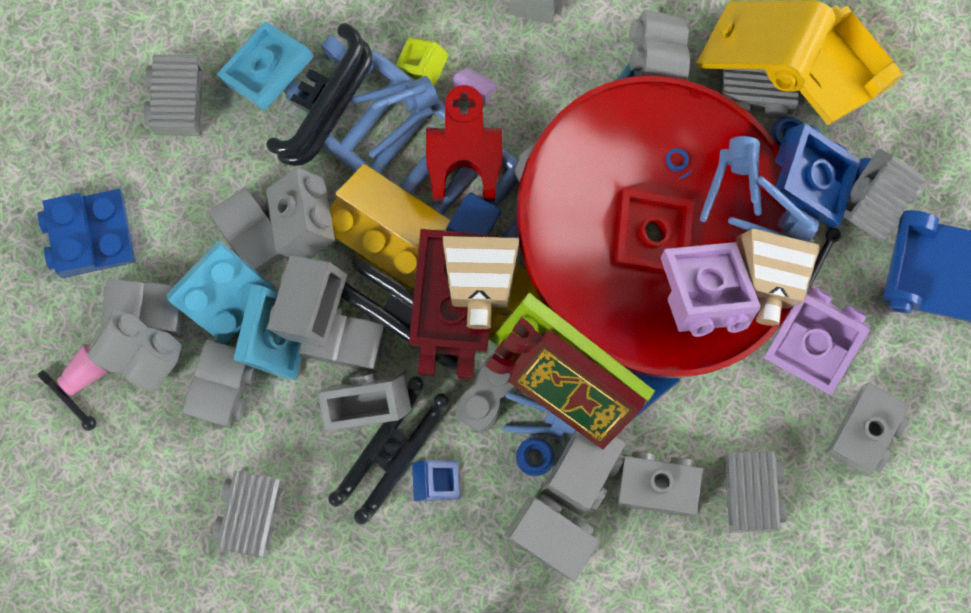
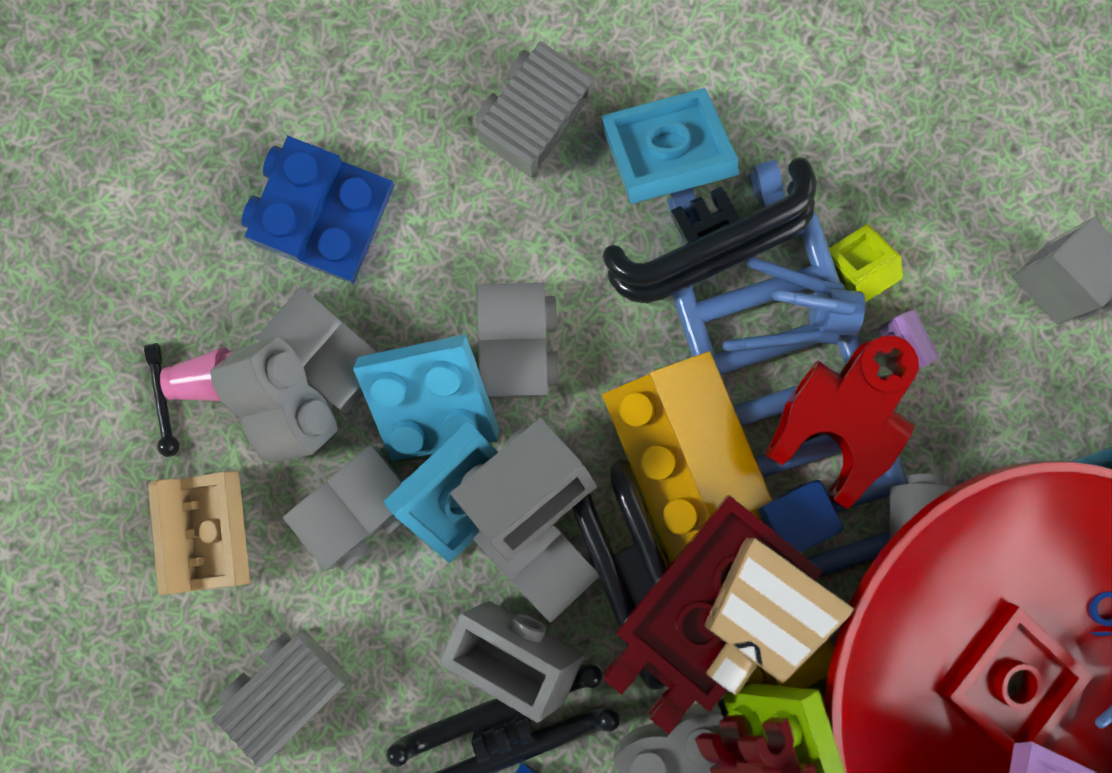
camera: 30 degrees right, 5 degrees up
light grey brick [266,167,335,259] -> none
none -> tan bracket [148,471,250,595]

